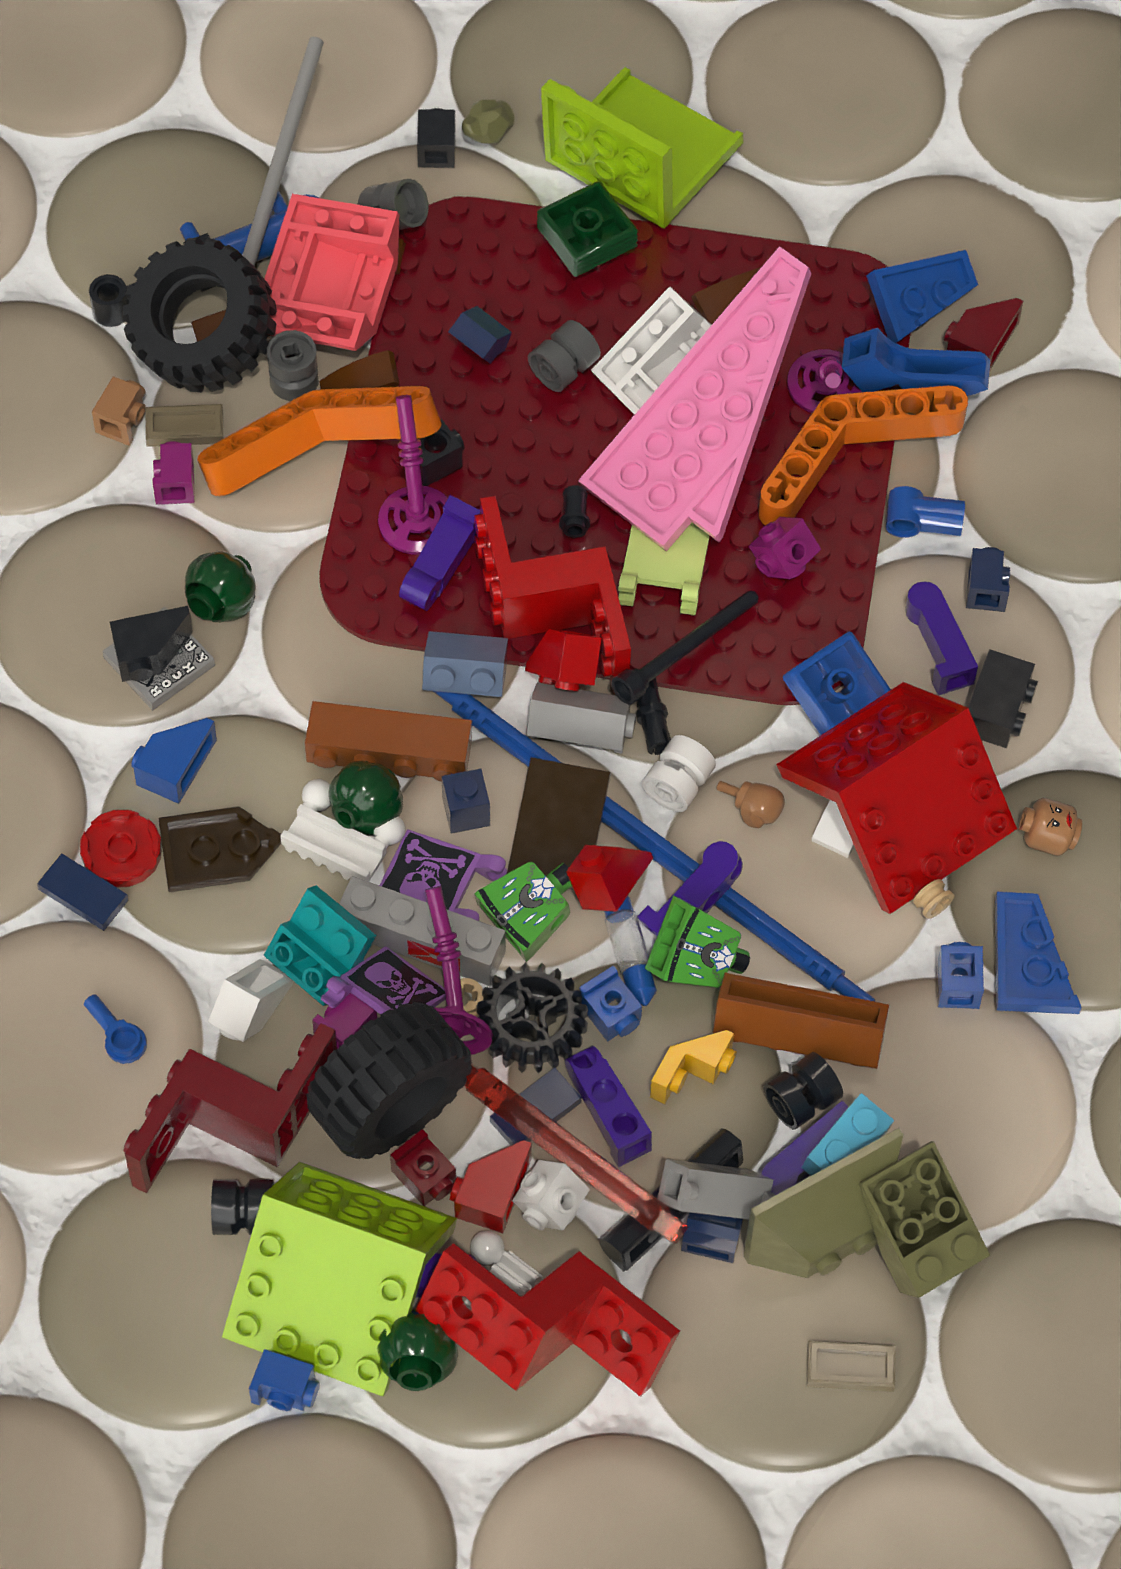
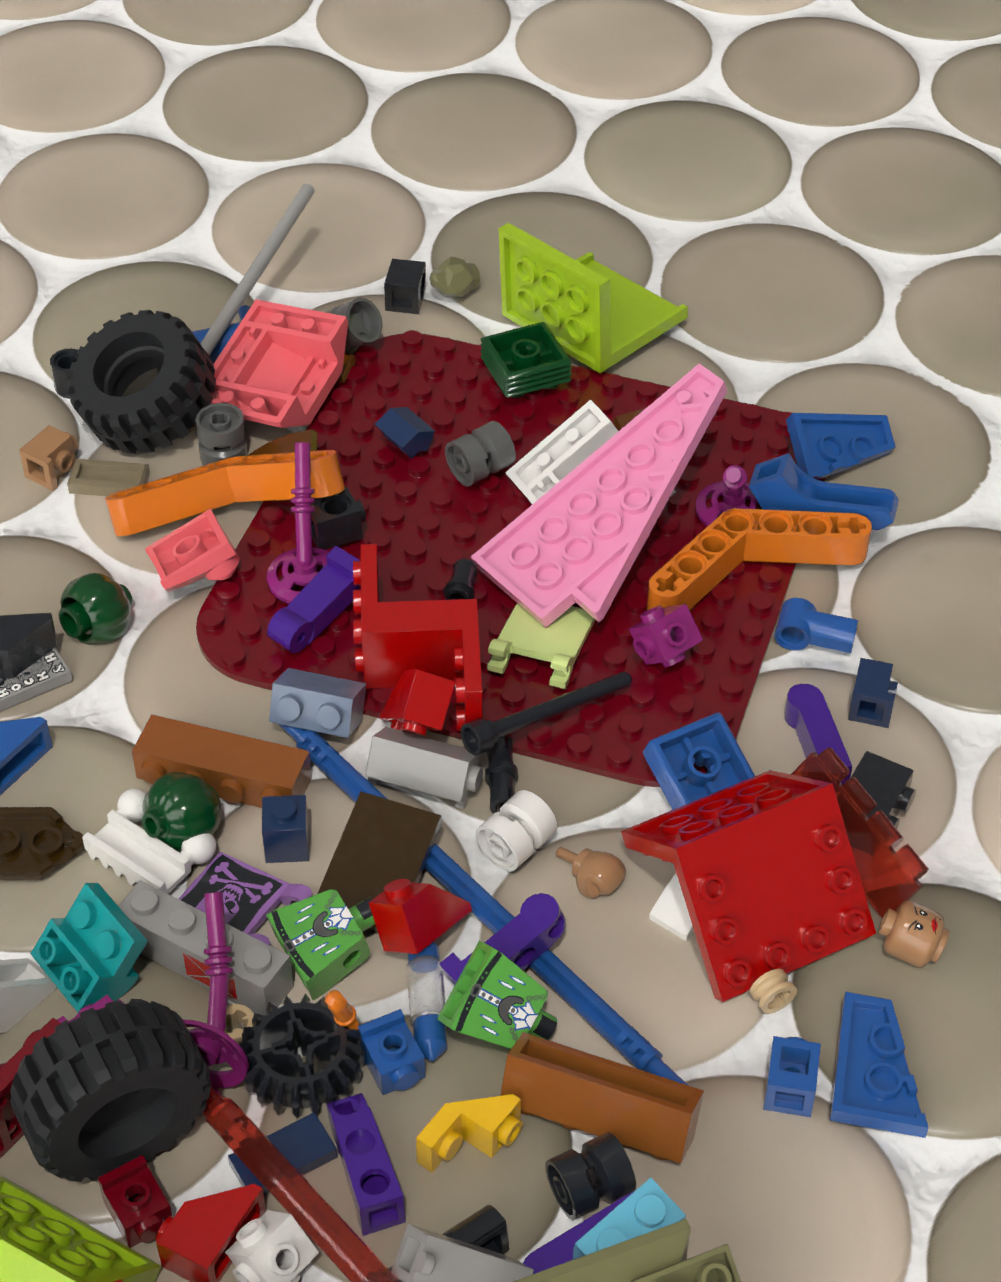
camera: 10 degrees right, 15 degrees down
magenta brick [153,441,195,505] -> none
flag [320,946,446,1014] -> none
dark red slope [944,298,1024,372] -> none
none -> coral slope [145,509,240,592]
none -> orange piece [324,990,360,1030]
none -> clear red windscreen [791,747,929,919]

